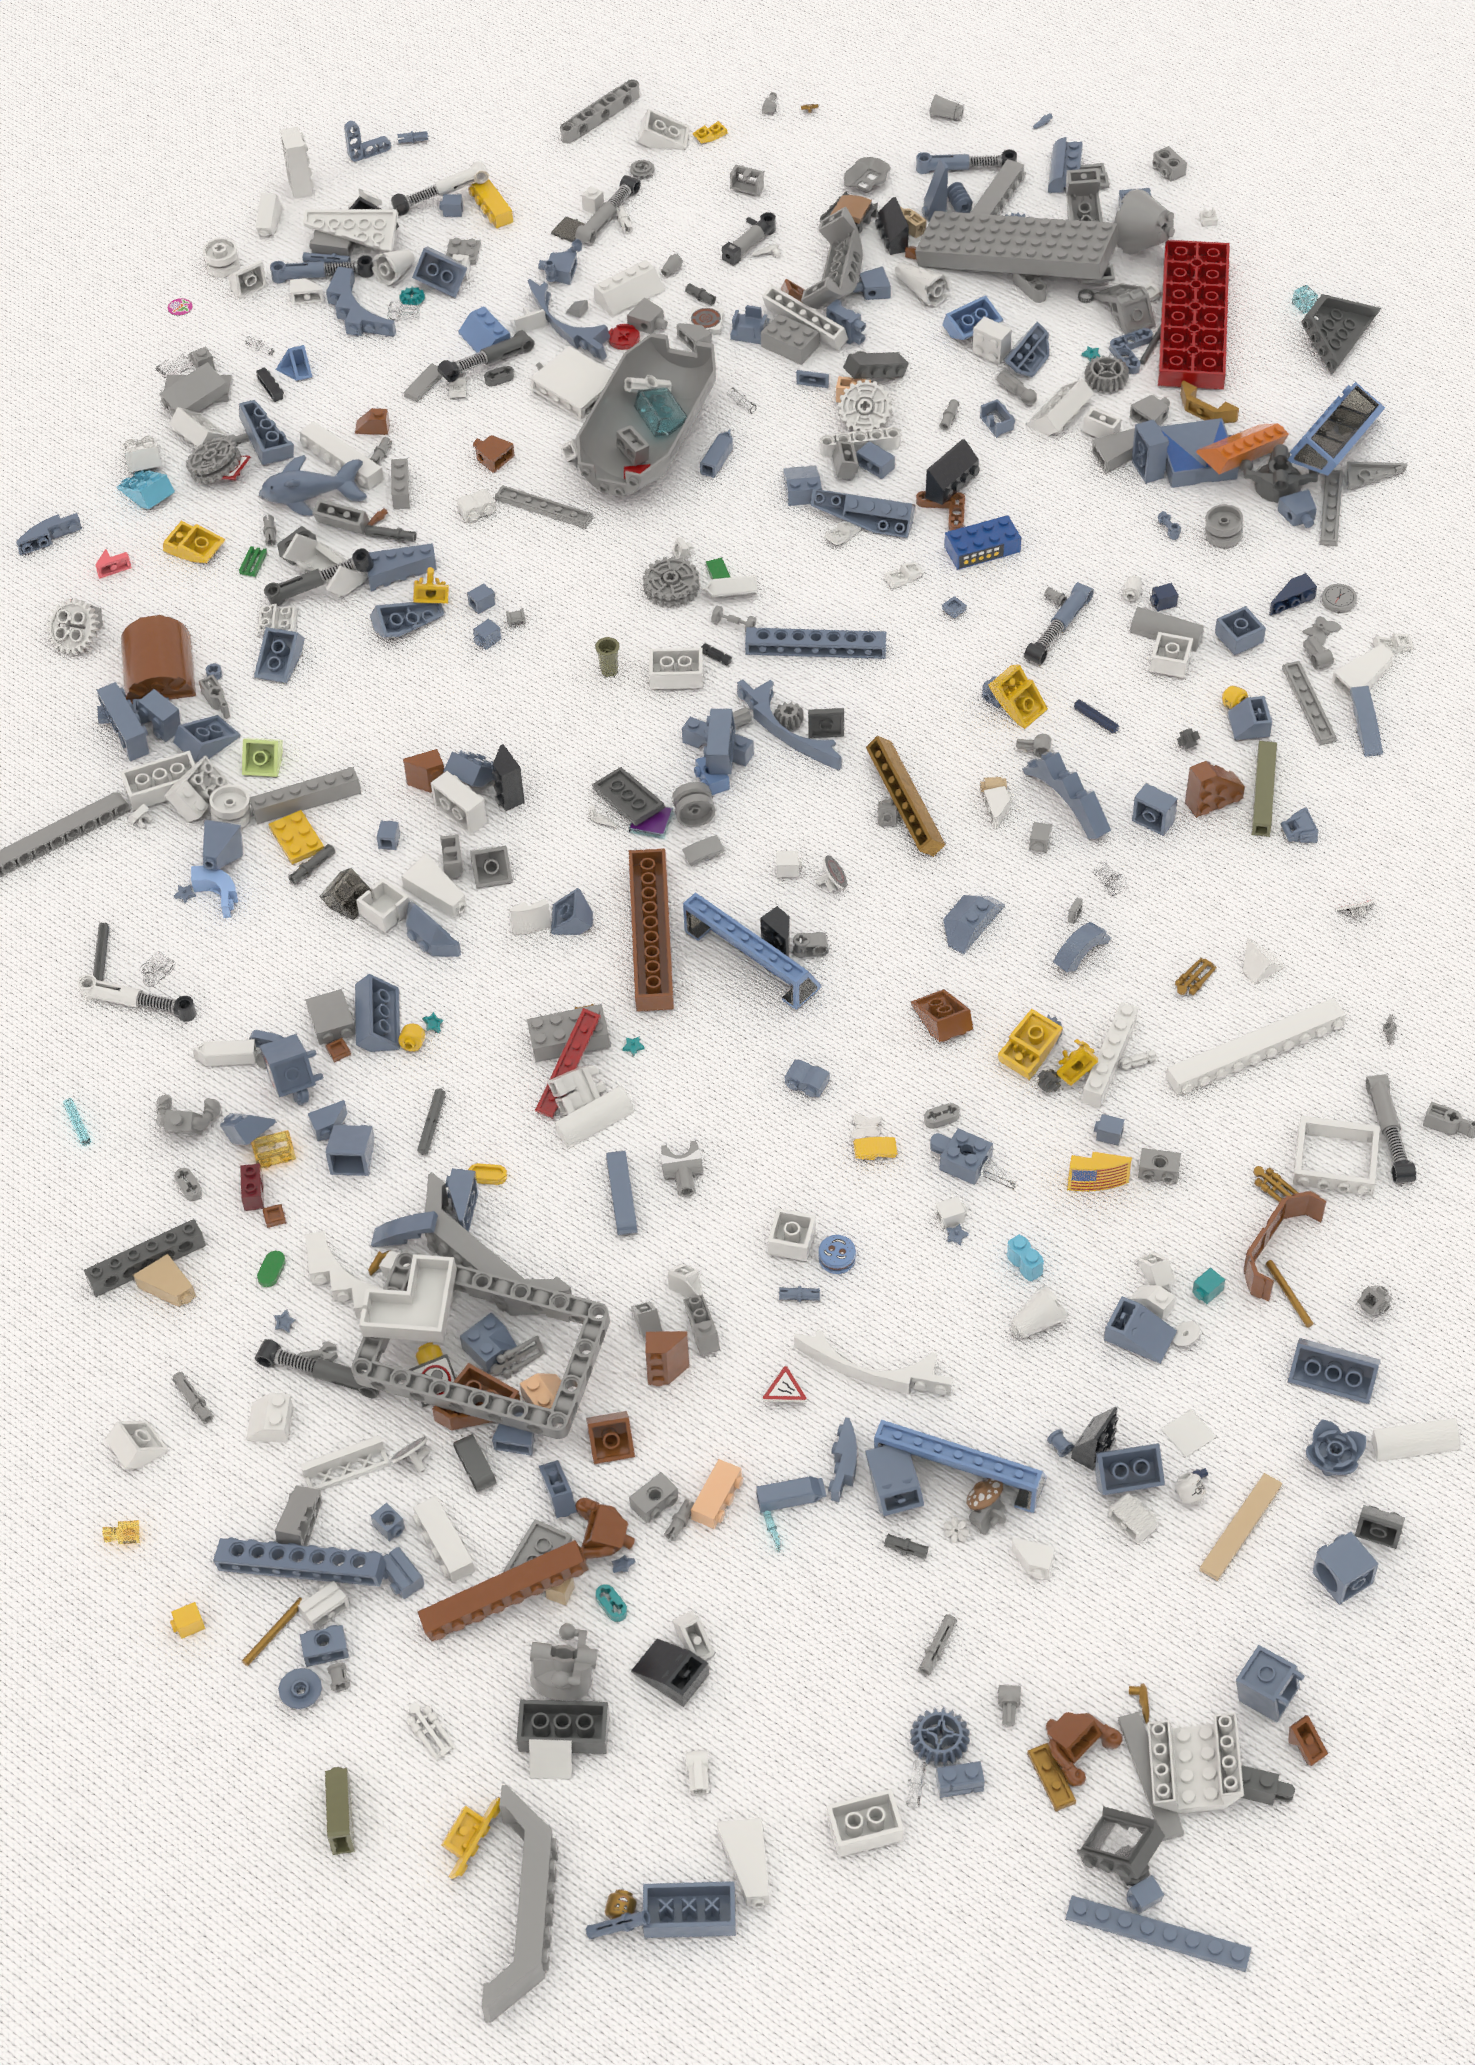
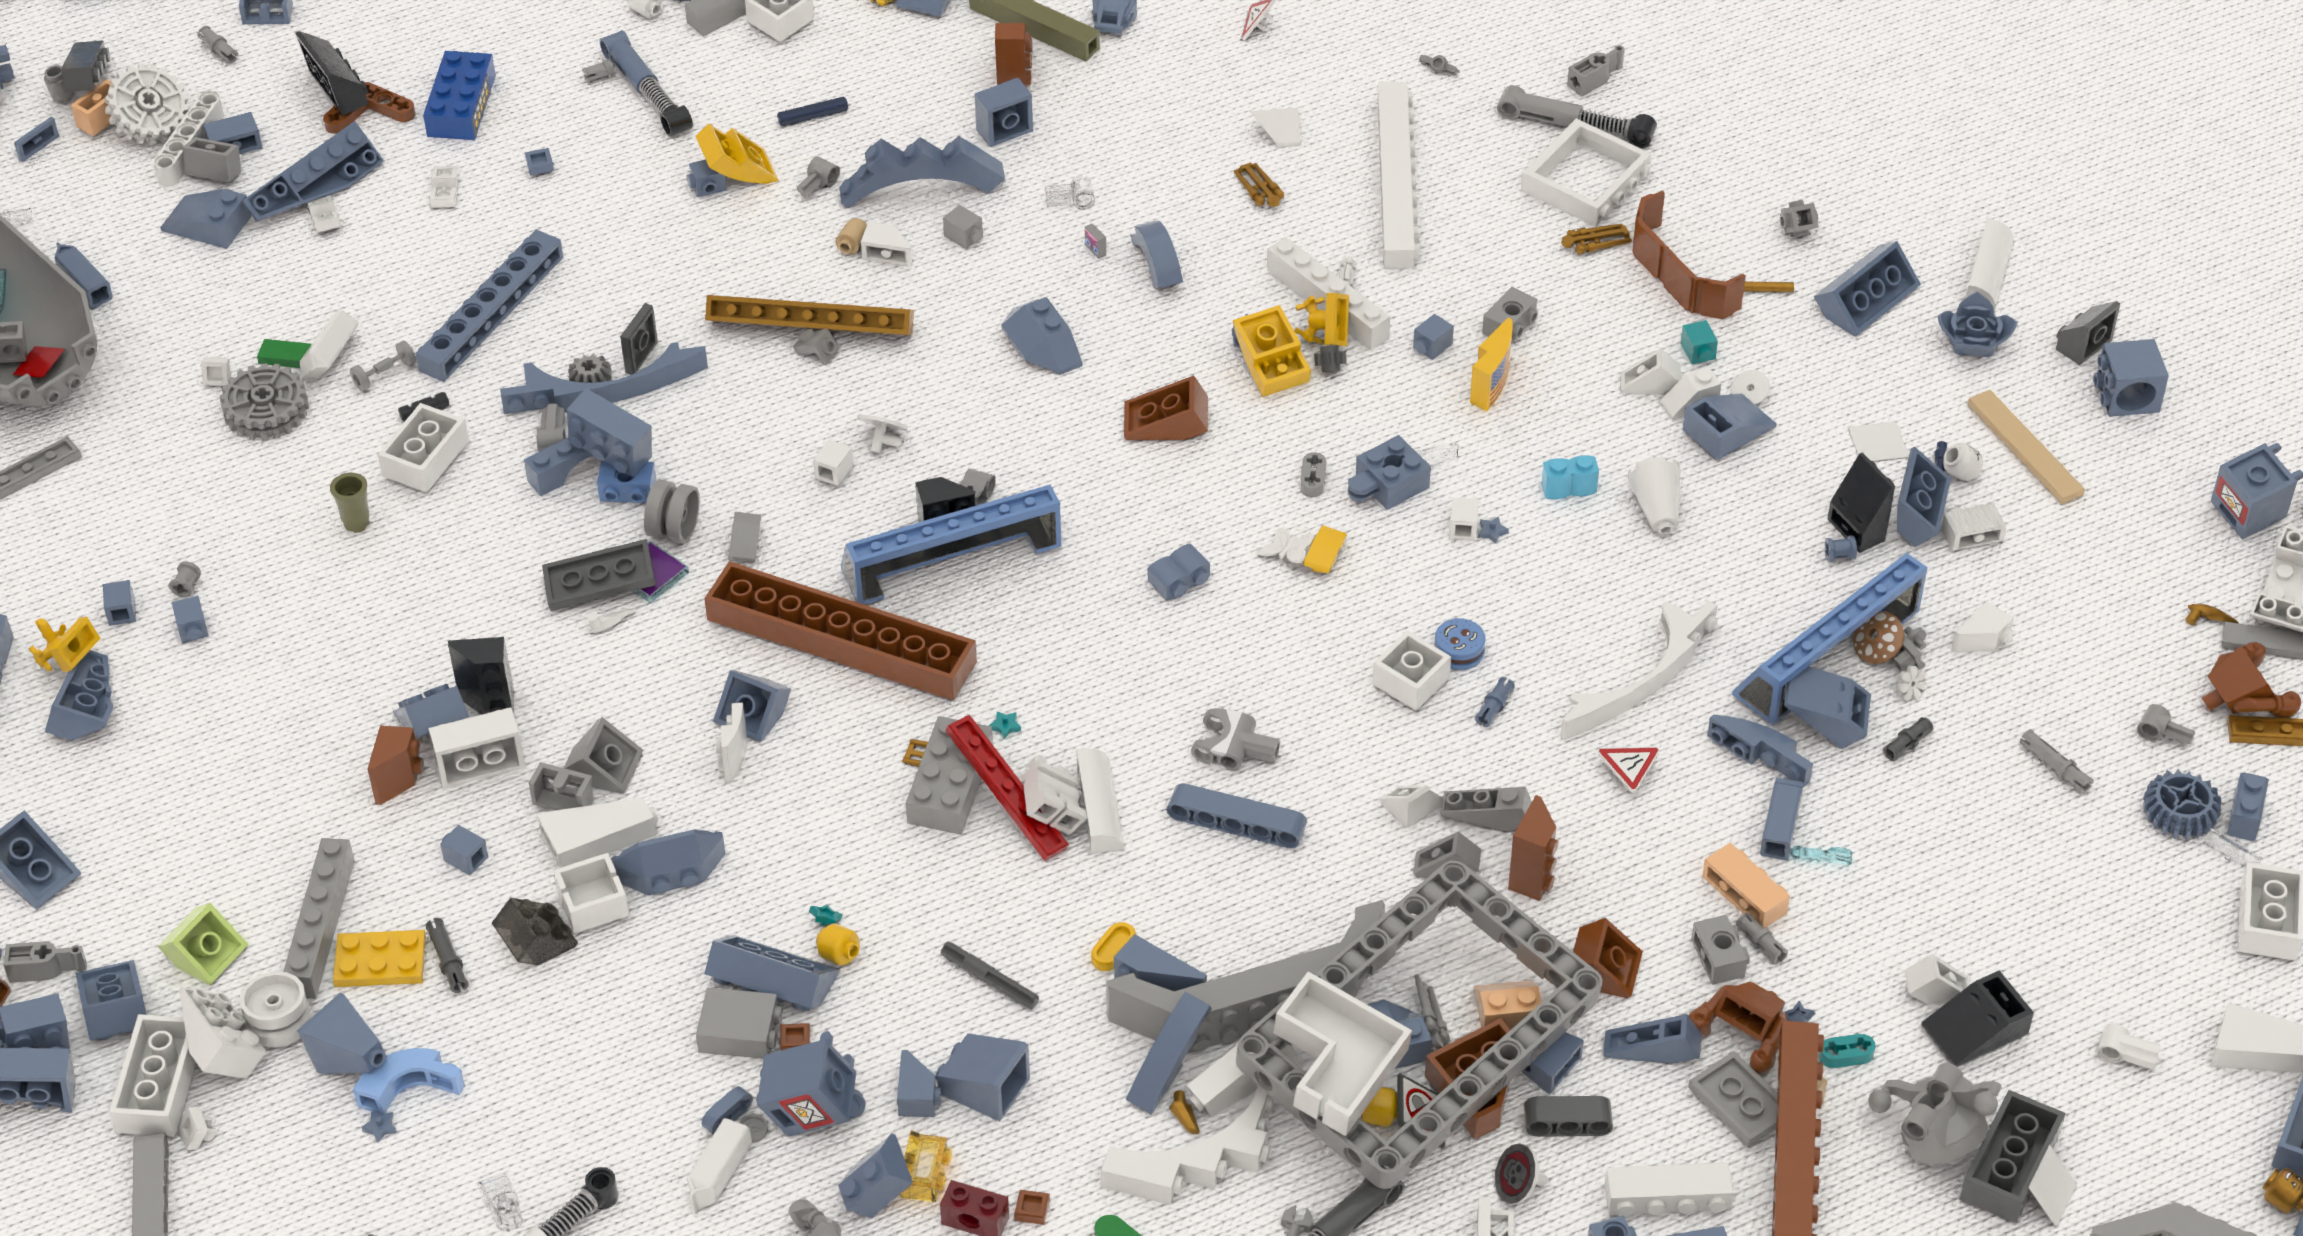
camera: 65 degrees left, 5 degrees down
dark grey gear [1177,728,1201,749] -> none

